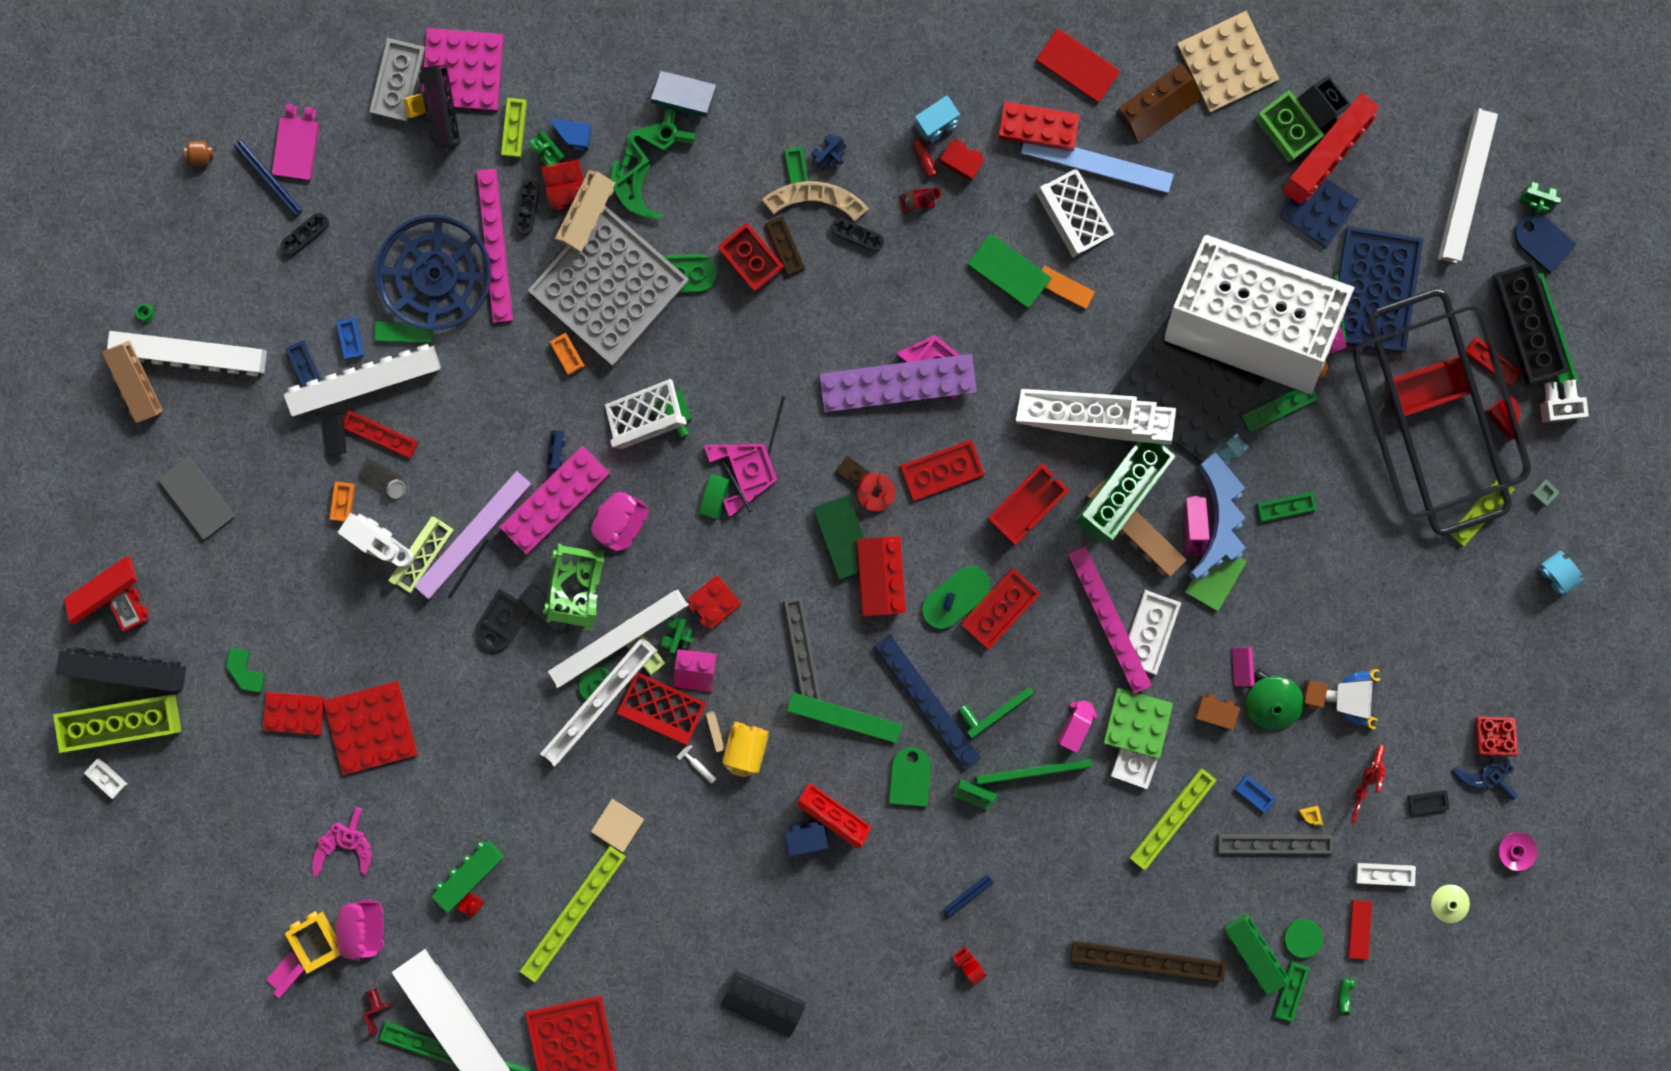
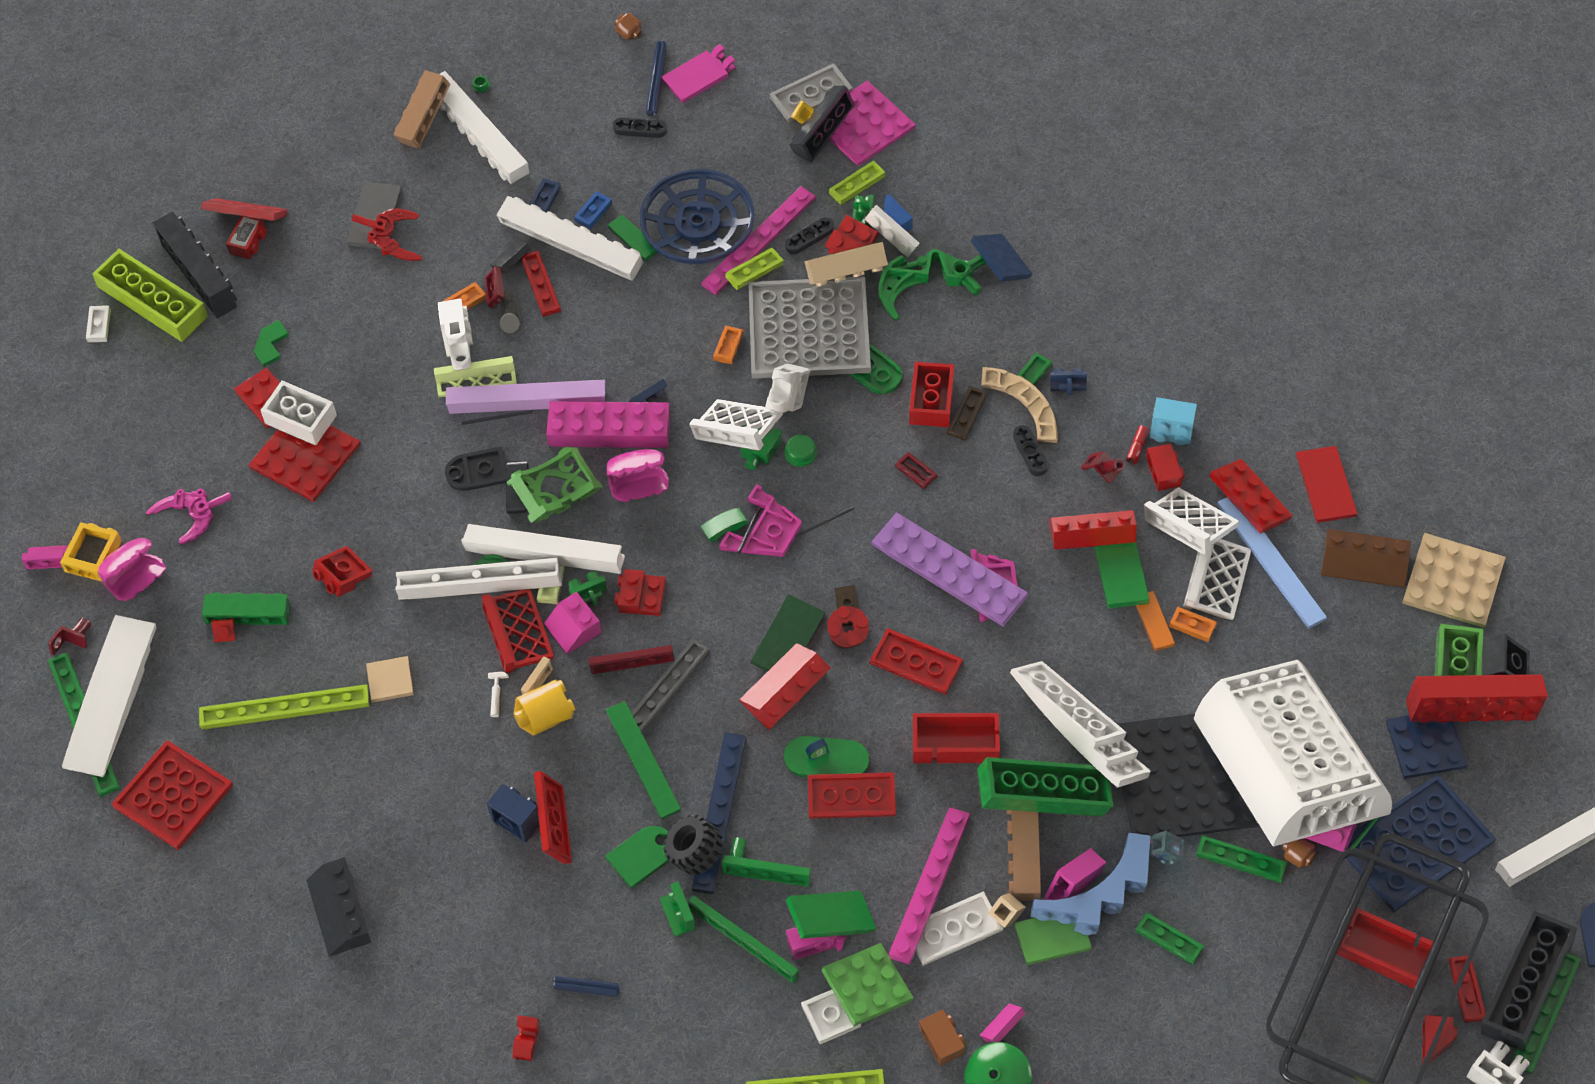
camera: 50 degrees right, 30 degrees down
none -> white brick [261,381,337,445]
none -> red plate [313,546,373,597]
none -> red bar [351,209,422,261]
none -> dark red tile [484,267,504,309]
none -> dark red tile [589,645,674,674]
none -> black tyre [664,814,723,875]
none -> lime plate [725,248,784,290]
none -> white brick [765,363,810,413]
none -> green piece [784,434,817,467]
none -> green tile [786,891,877,939]
none -> white plate [865,205,920,257]
none -> dark red tile [895,451,938,489]
none -> tan brick [988,893,1026,928]
none -> red slope [1048,510,1136,550]
none -> white fence [1144,487,1239,555]
none -> orange plate [1169,607,1217,642]

